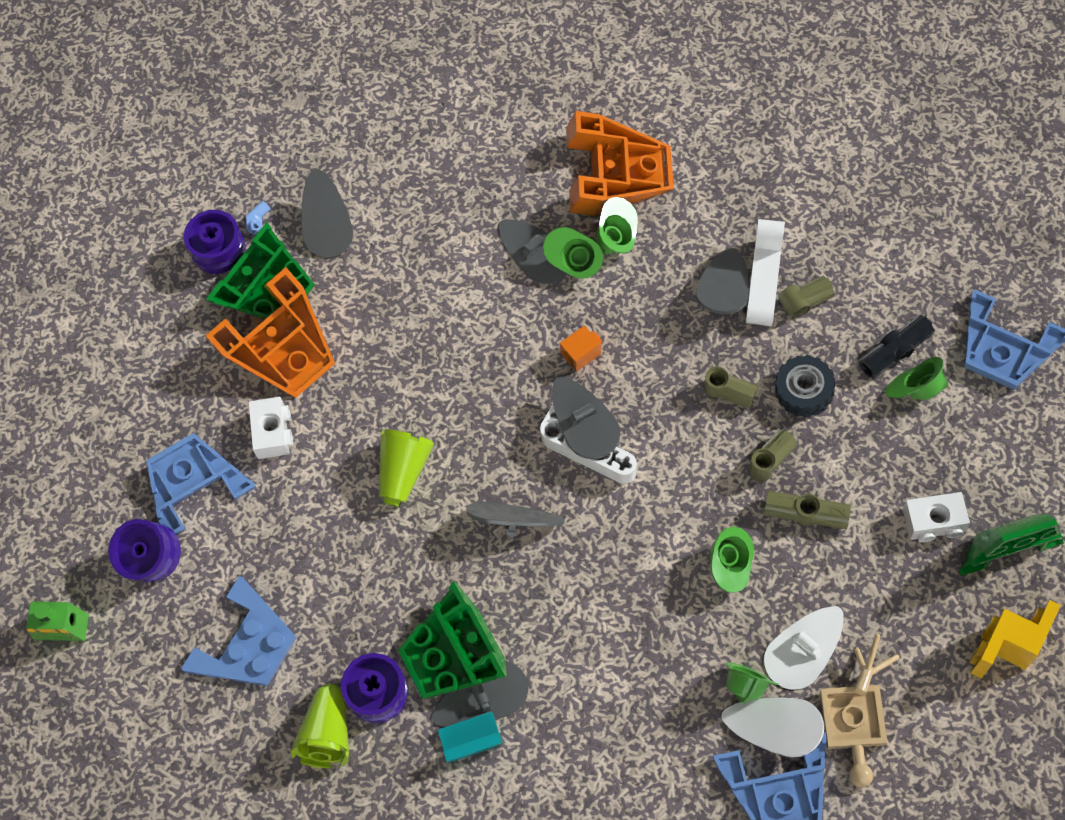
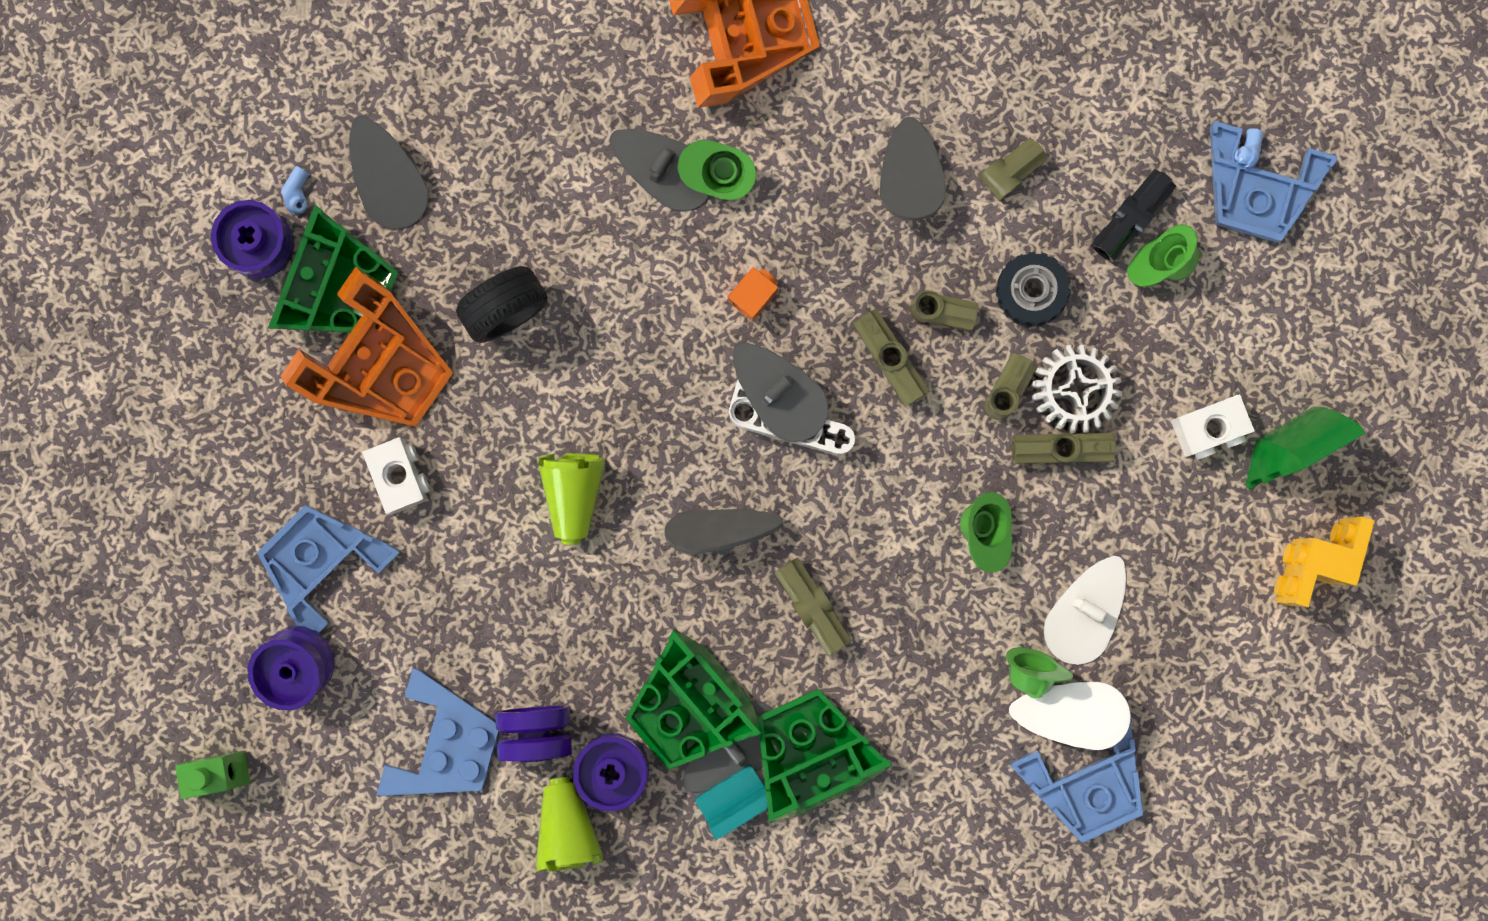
camera: 20 degrees left, 20 degrees up
bright green piece [595,197,638,255] -> none
white beam [746,219,785,326] -> none
tan plate [820,685,887,788] -> none
tan plant [854,634,899,696] -> none
none -> black tyre [456,266,547,343]
none -> dark purple wheel [495,706,572,762]
none -> green wedge [757,689,892,823]
none -> olive piece [774,557,852,657]
none -> olive piece [852,308,930,407]
none -> white gear [1031,344,1122,434]
none -> light blue arm [1235,128,1263,168]

